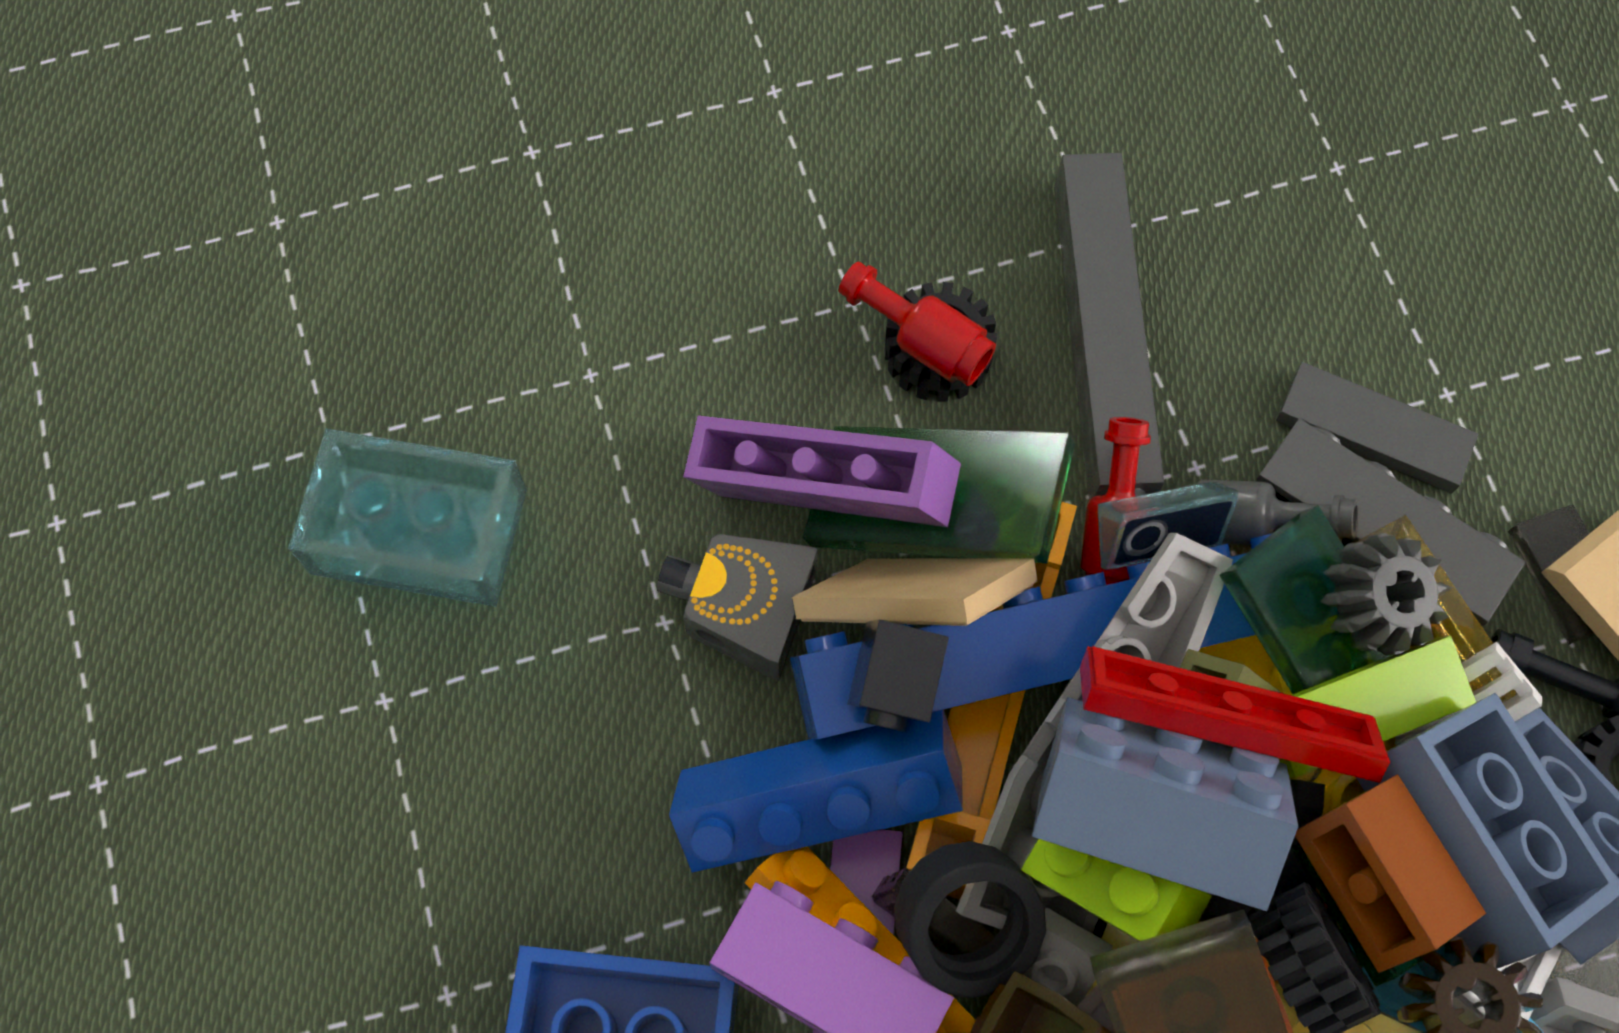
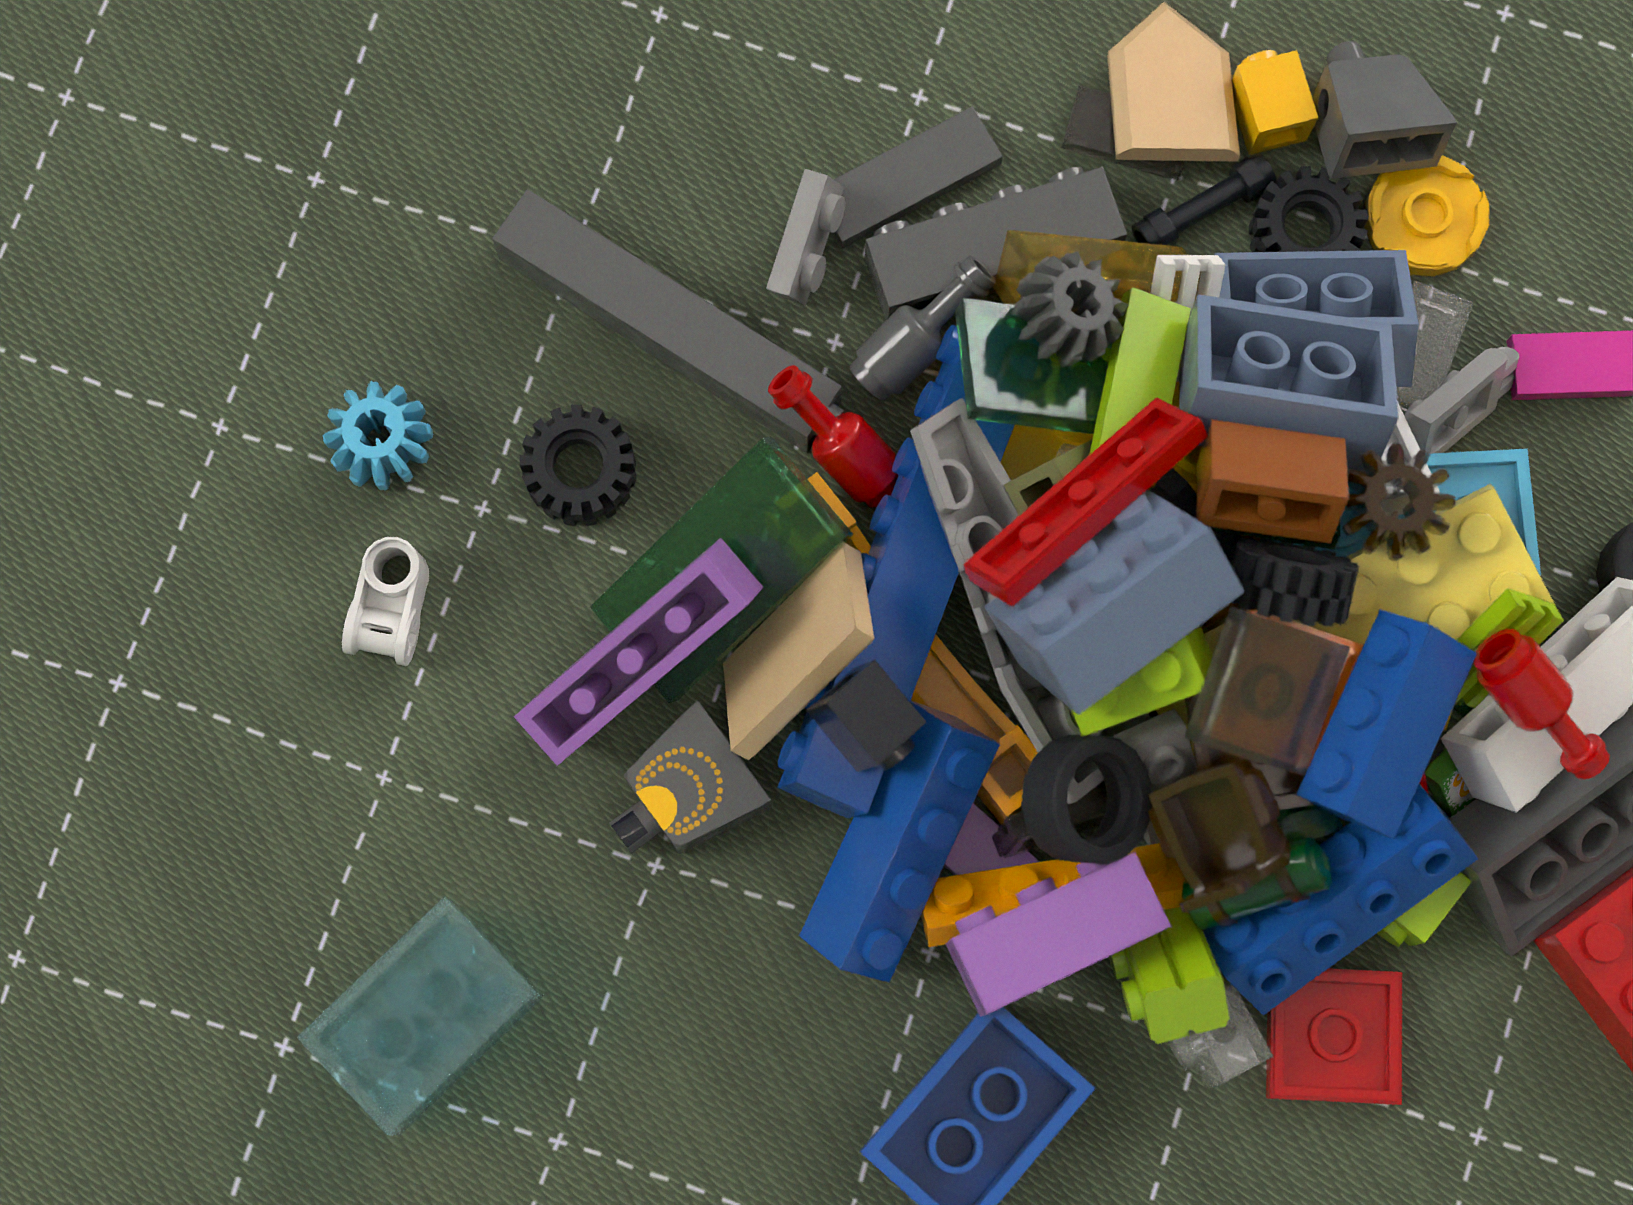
camera: 55 degrees left, 10 degrees up
red piece [838,261,996,386] -> none
slope [1098,482,1238,570] -> none
none -> medium azure gear [323,381,433,490]
none -> white piece [342,537,429,666]
none -> light grey plate [766,169,845,305]

